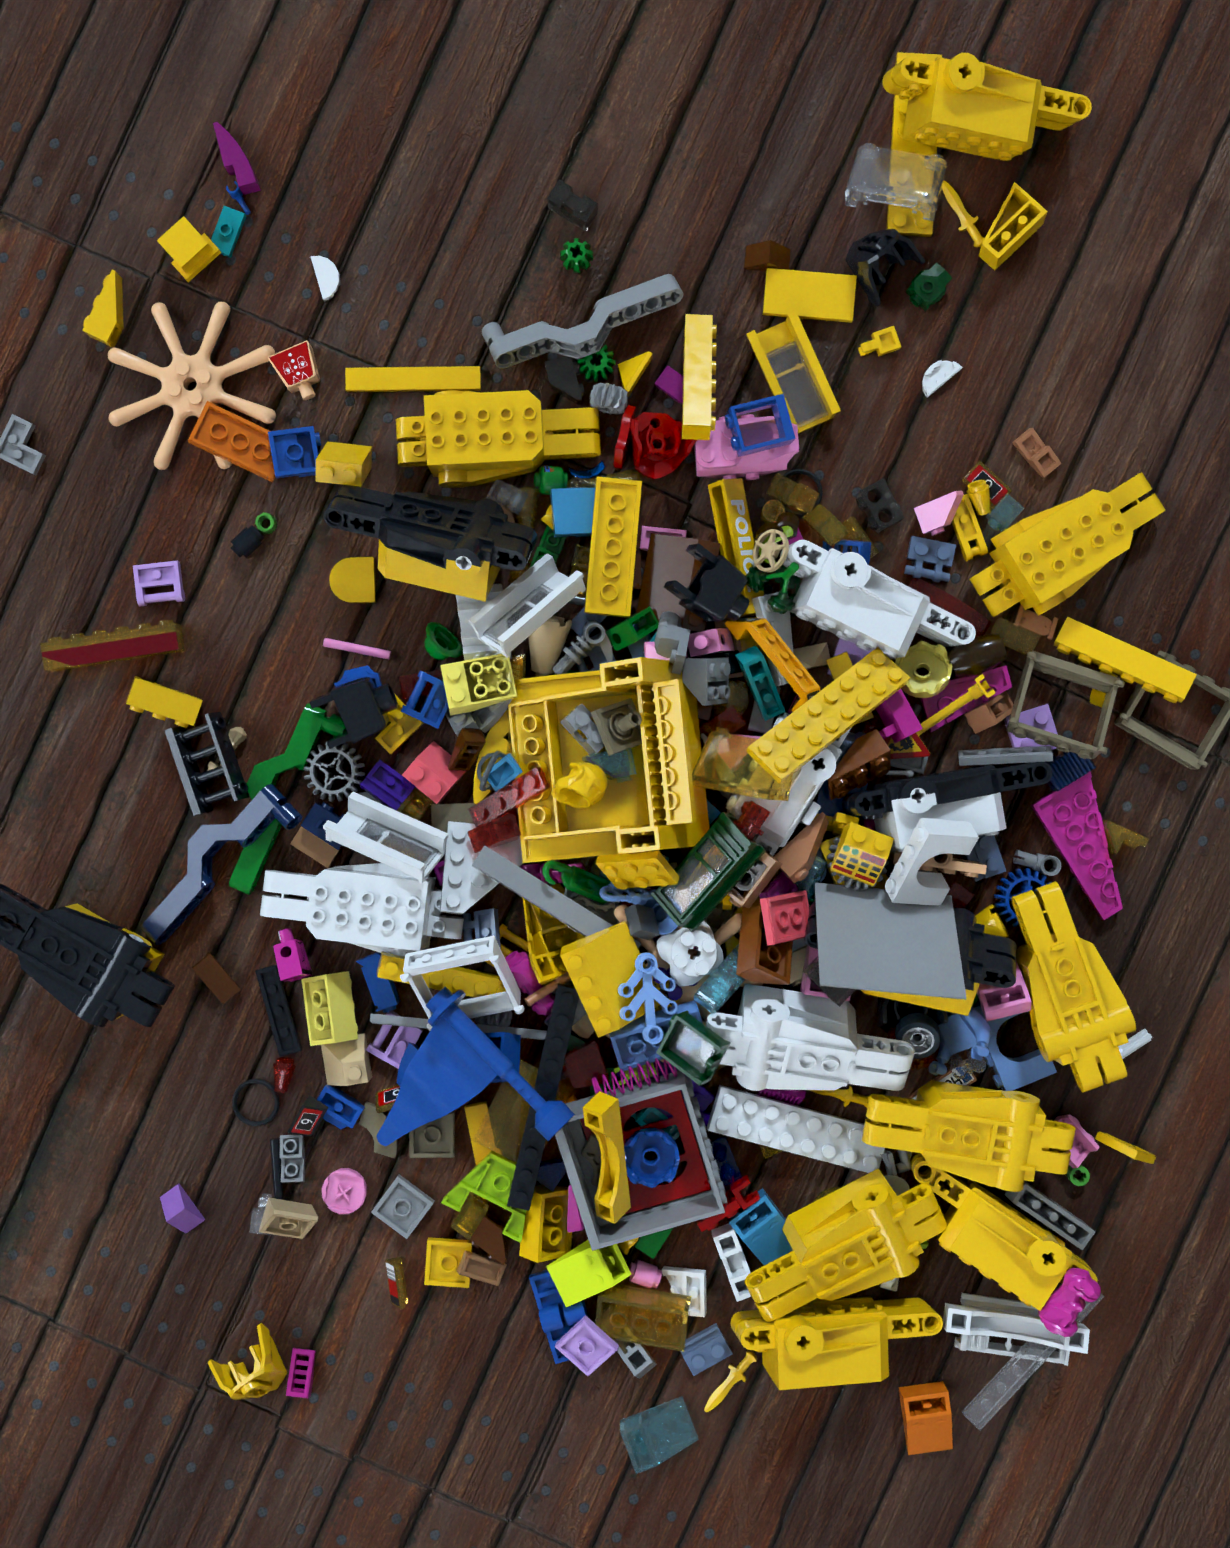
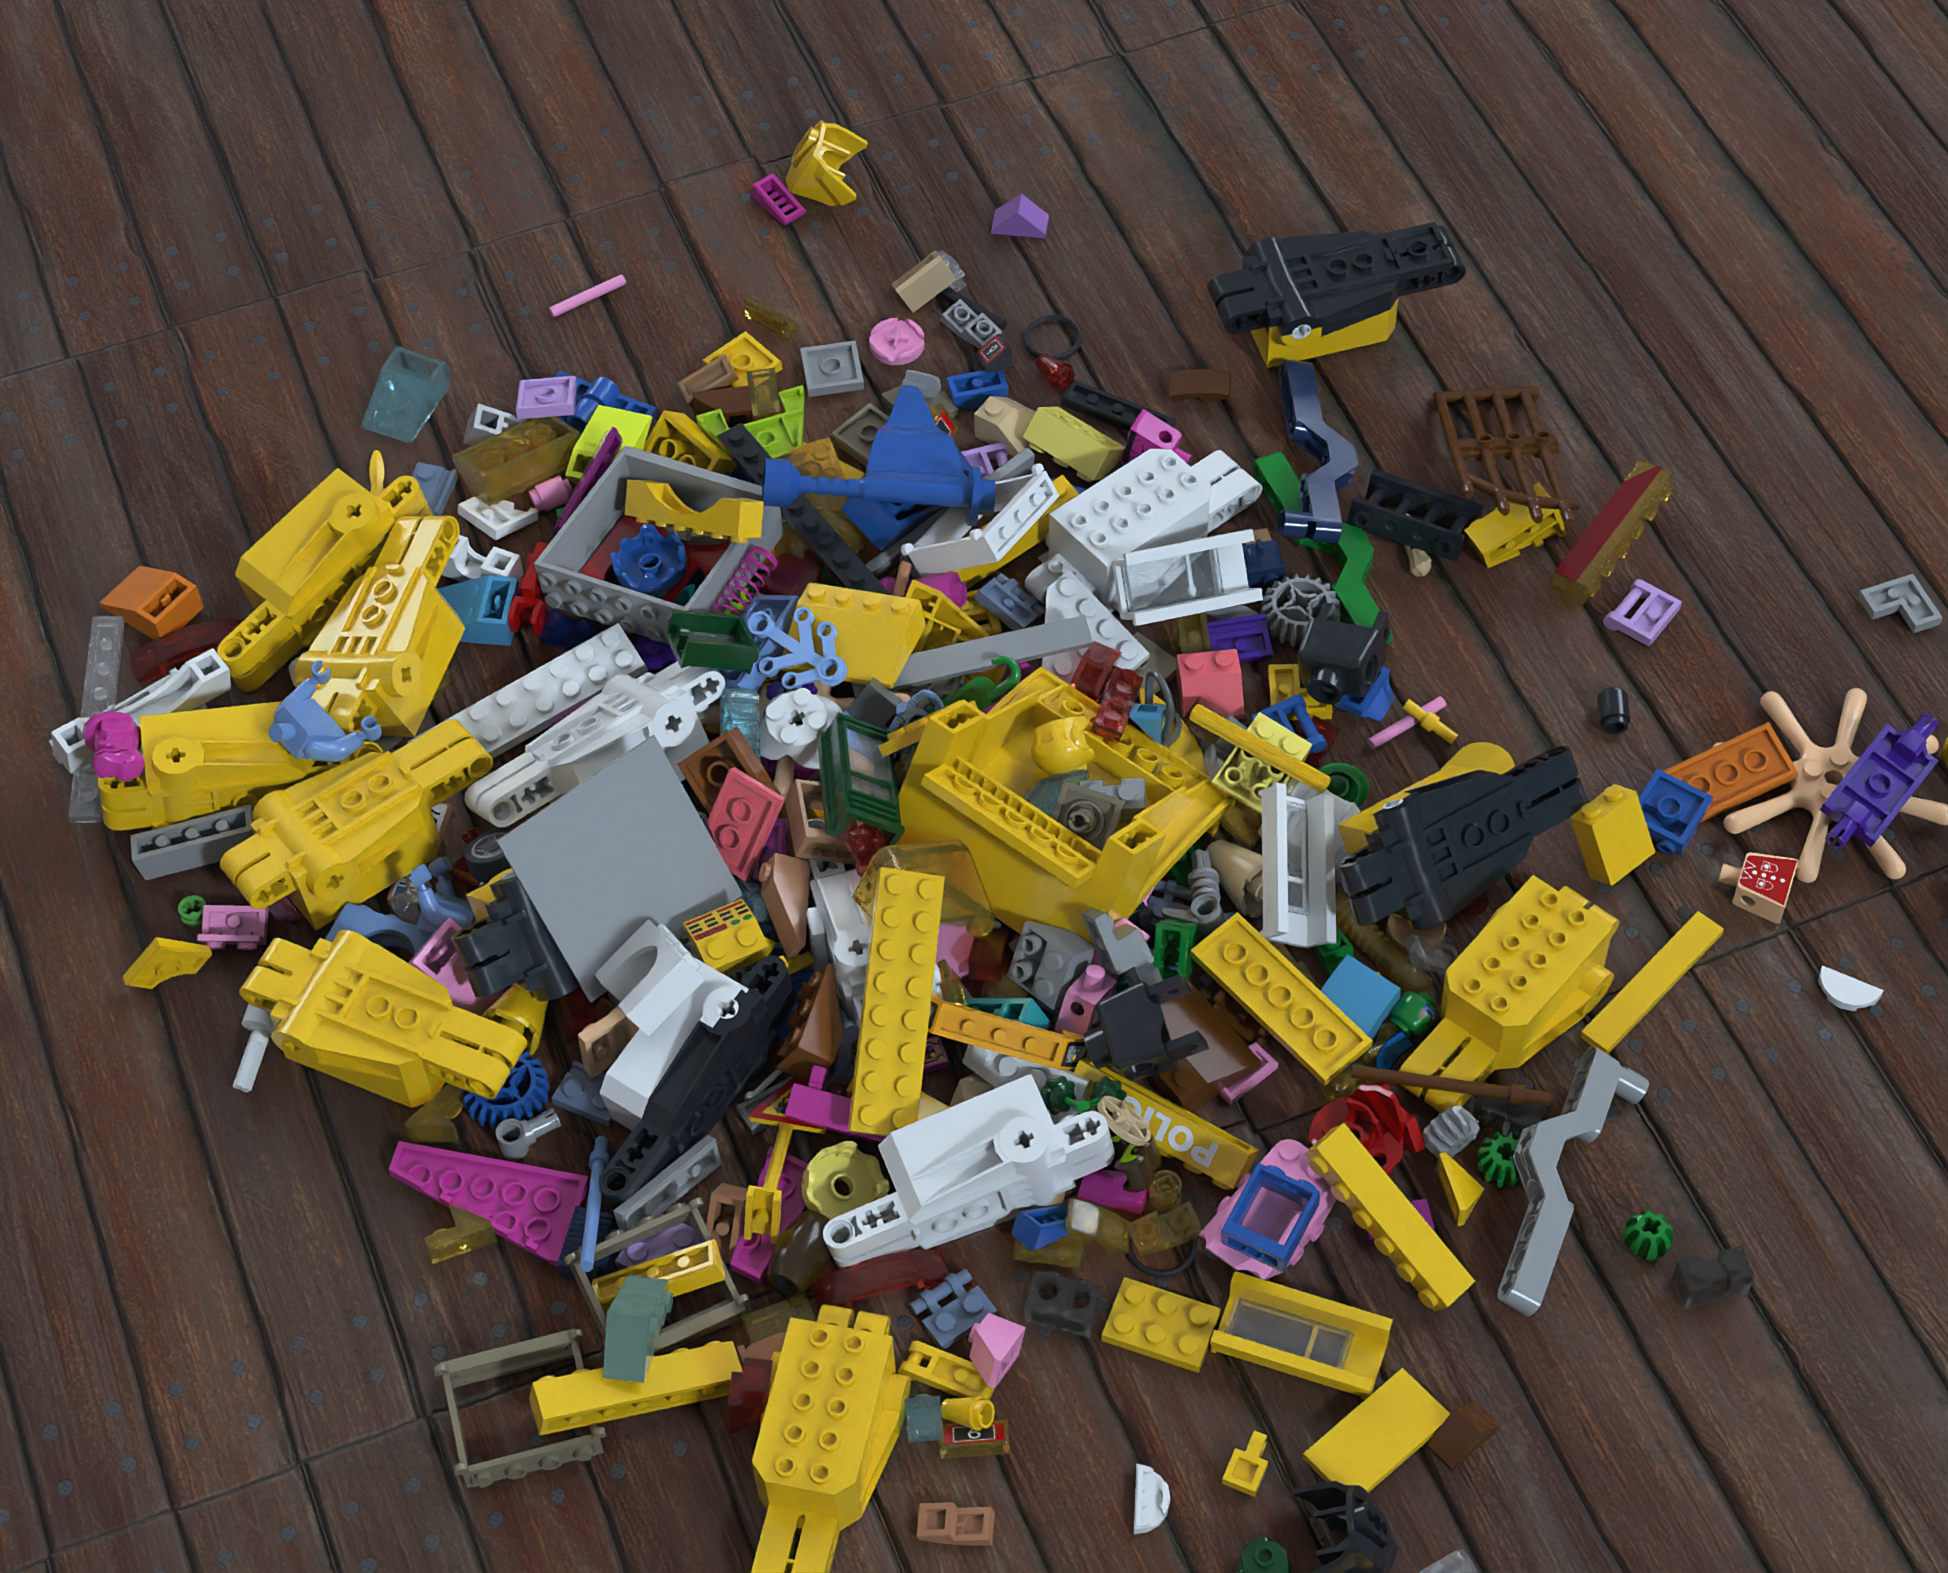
camera: 135 degrees right, 35 degrees down
bright green axle [255,512,277,534] -> none
none -> clear red slope [130,619,244,683]
none -> medium blue torso [269,660,382,762]
none -> clear yellow slope [403,1084,464,1143]
none -> bright pink bar [548,274,626,318]
none -> magenta slope [553,427,623,534]
none -> medium blue bar [579,1136,610,1272]
none -> yellow slope [592,1239,725,1318]
none -> sand green wedge [603,1275,673,1383]
none -> clear red slope [728,1358,773,1433]
none -> light grey piece [902,370,941,398]
none -> clear yellow tile [936,959,969,1007]
none -> yellow plate [1102,1277,1221,1373]
none -> yellow axle [1189,704,1331,793]
none -> reddish brown bar [1351,1065,1552,1106]
none -> yellow bar [1402,699,1458,744]
none -> reddish brown piece [1433,386,1580,526]
none -> dark purple plate [1819,713,1939,850]

